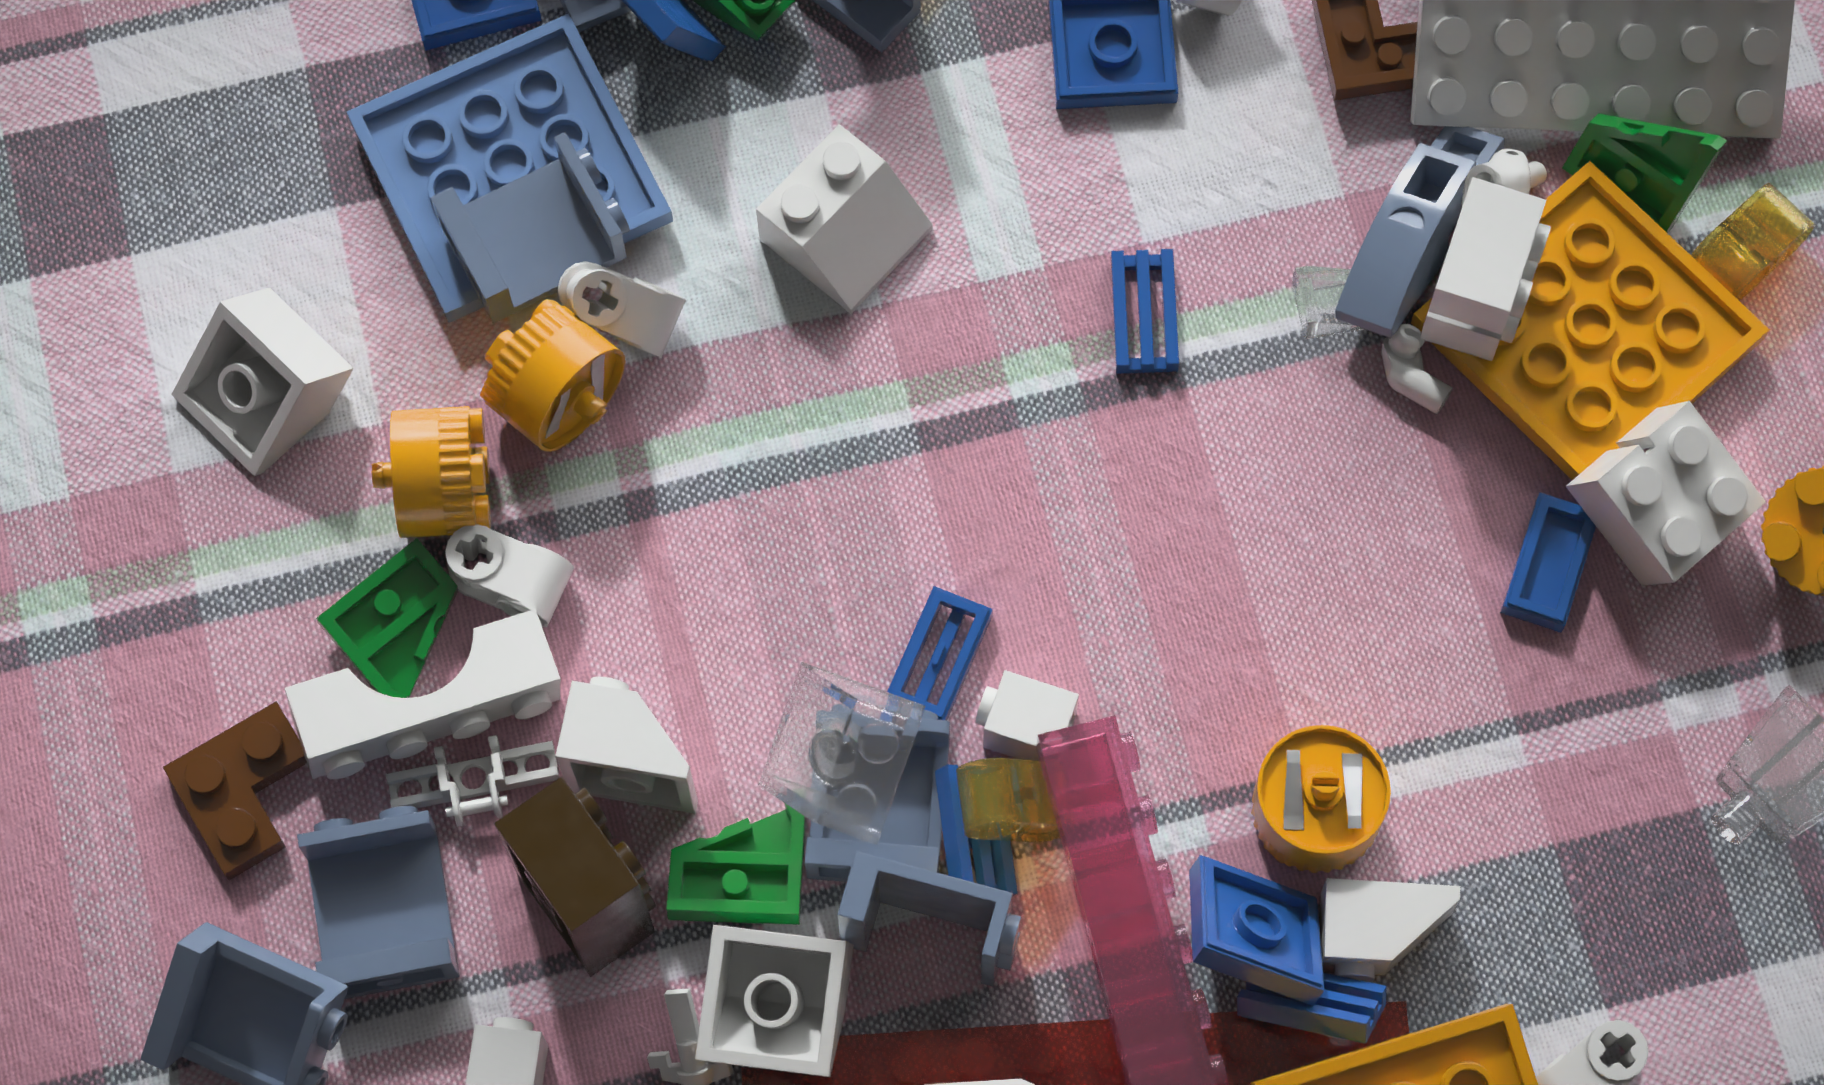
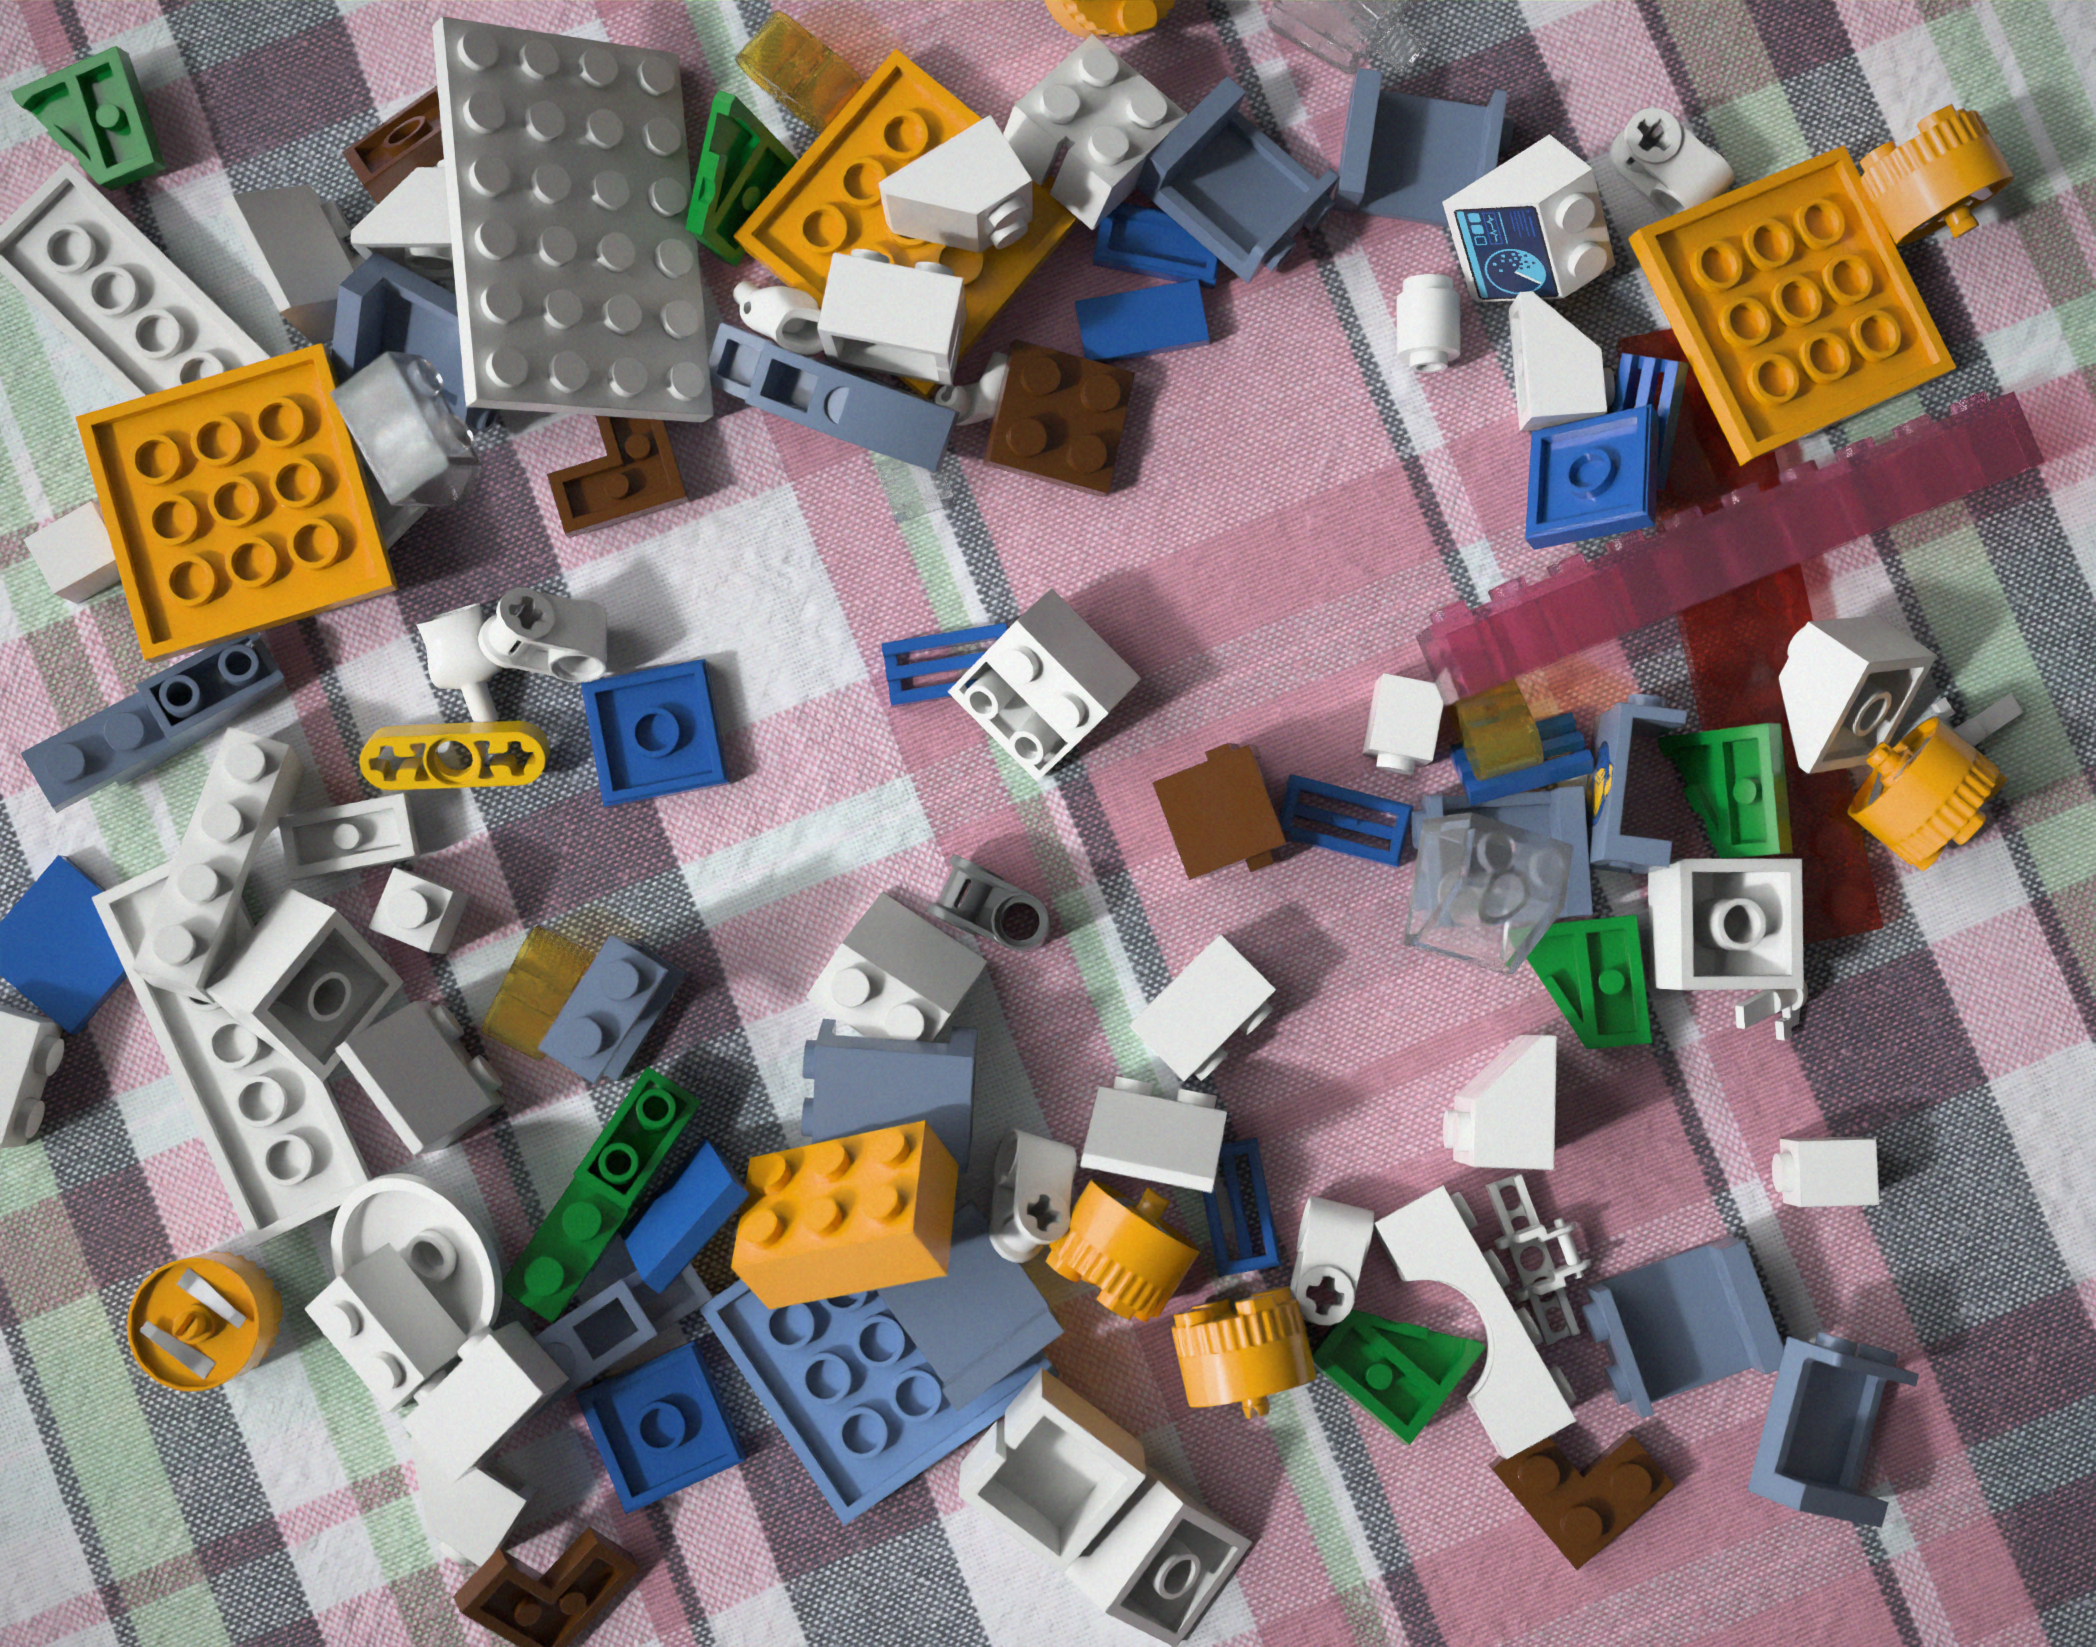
camera: 100 degrees left, 15 degrees up
dark brown brick [494,776,656,977] -> none
light orange piece [1251,725,1391,873] -> none
none -> light orange brick [731,1120,959,1310]
none -> sand blue panel [801,1019,978,1174]
none -> white slope [878,115,1033,253]
none -> dark grey piece [925,854,1052,953]
none -> white slope [948,588,1141,781]
none -> white piece [958,1367,1146,1574]
none -> reddish brown plate [983,339,1135,497]
none -> blue tile [1075,279,1210,364]
none -> white slope [1081,1076,1227,1193]
none -> white brick [1128,935,1276,1081]
none -> sand blue panel [1136,76,1340,284]
none -> reddish brown plate [1152,743,1293,880]
none -> blue tile [1202,1137,1282,1277]
none -> sand blue panel [1333,68,1515,228]
none -> white brick [1396,274,1461,373]
none -> white slope [1442,134,1616,302]
none -> green wing [1658,723,1793,859]

